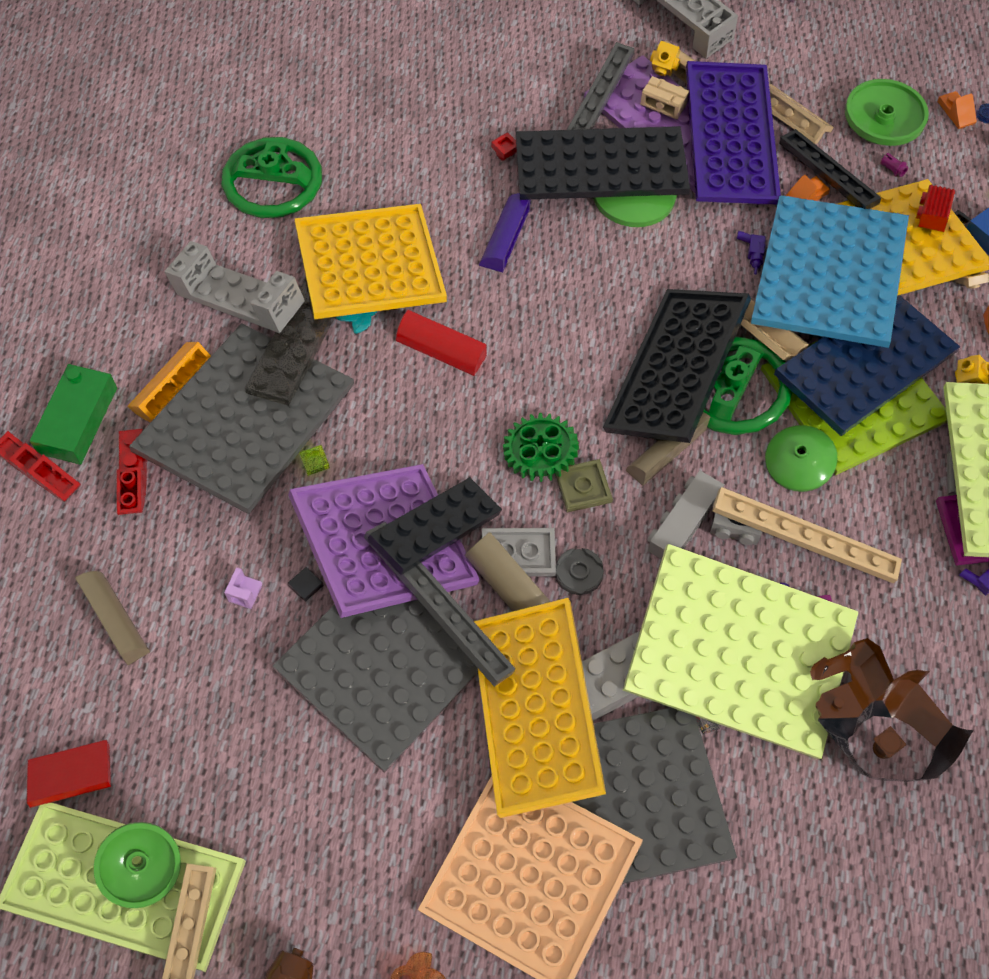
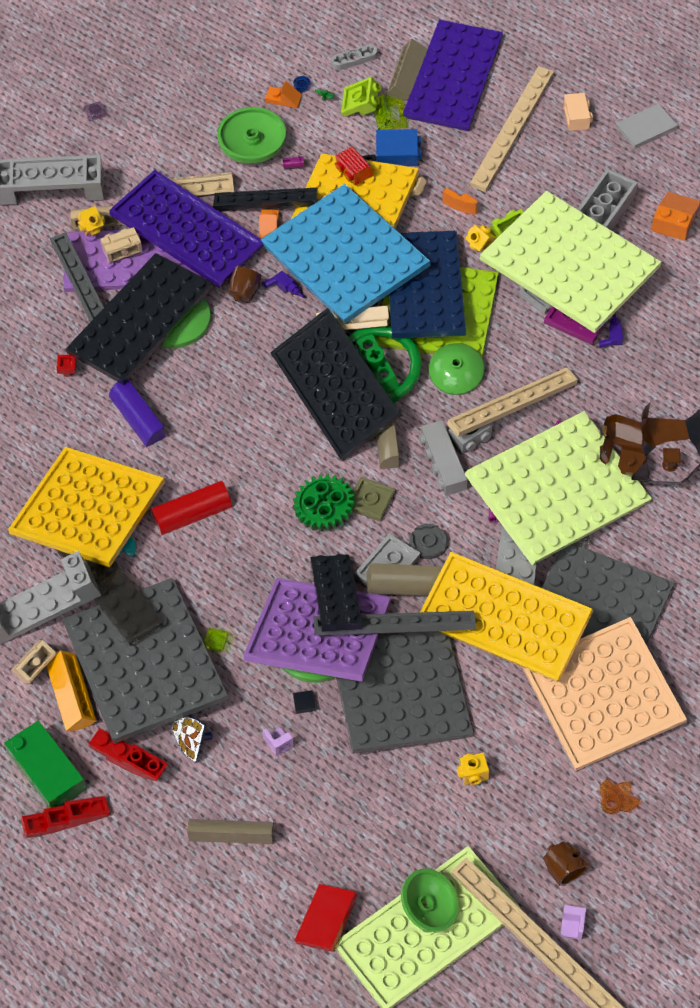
camera: 50 degrees left, 5 degrees down
none -> tan brick [11,640,57,684]
none -> shield [171,717,213,763]
none -> reddish brown helmet [229,266,262,302]
none -> yellow brick [456,752,489,785]

